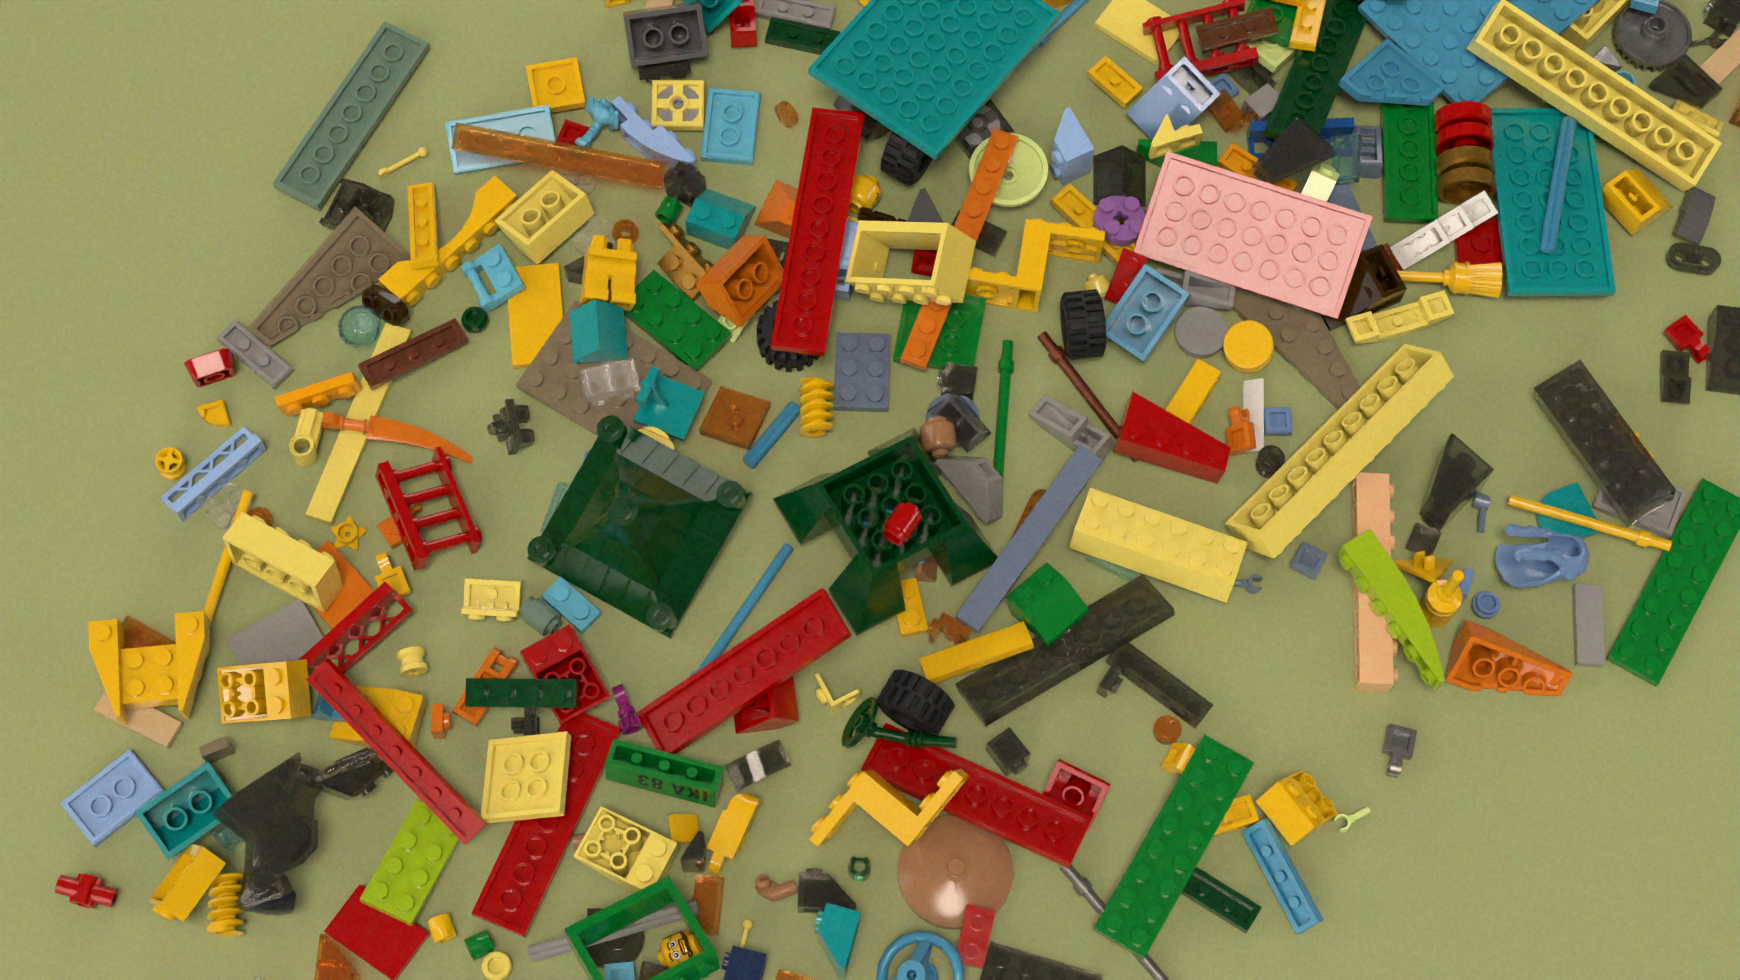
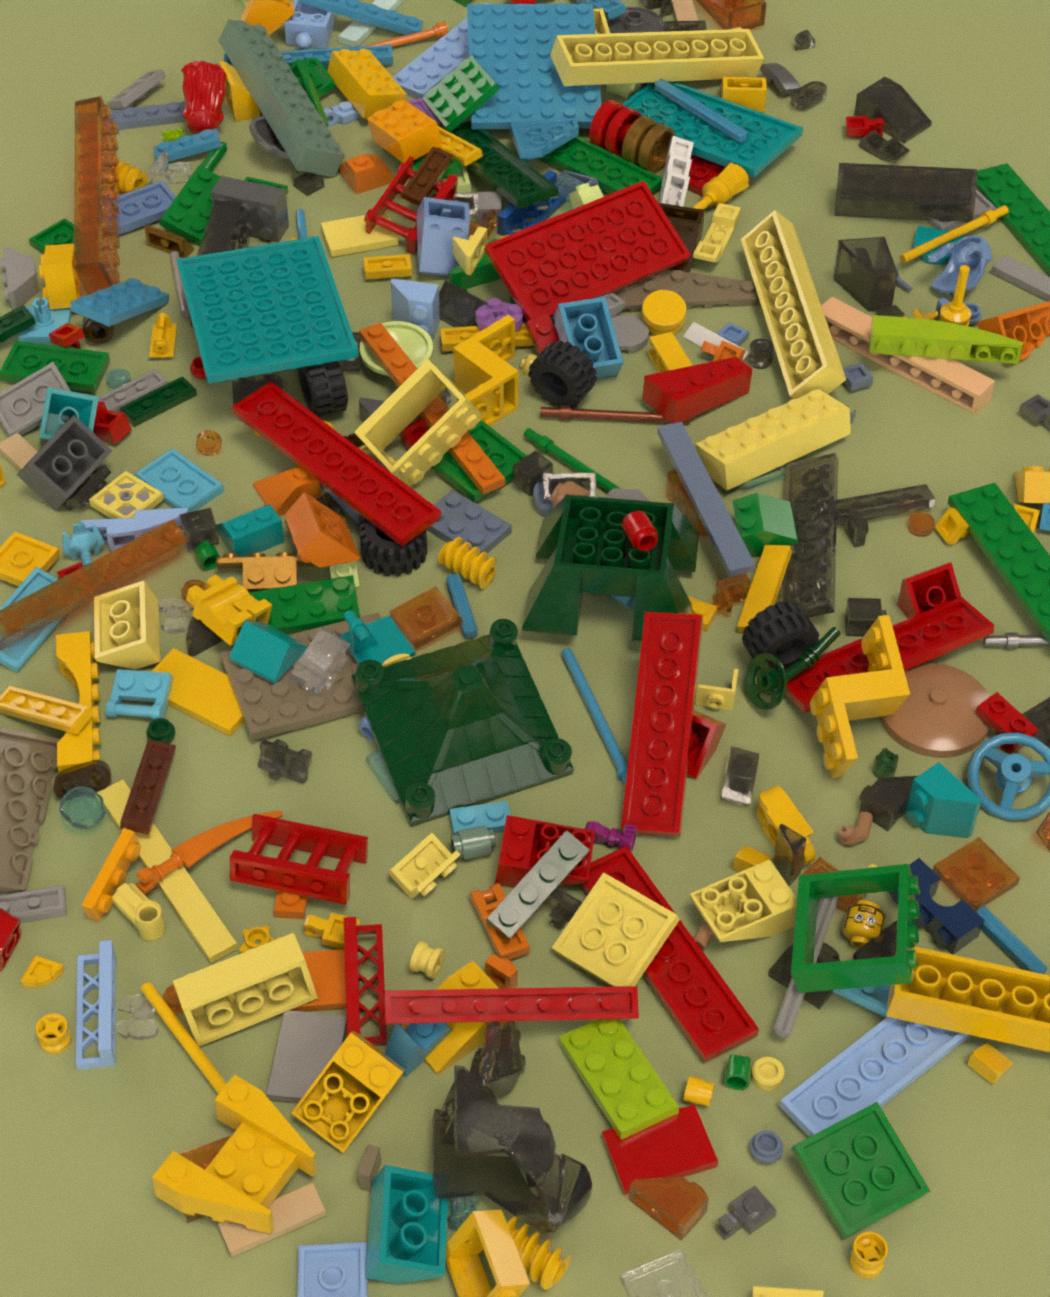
camera: 50 degrees left, 20 degrees down
green brick [605,739,724,808] -> none
light grey slope [1028,395,1114,460] -> none
clear smoke slope [1252,115,1337,184] -> none

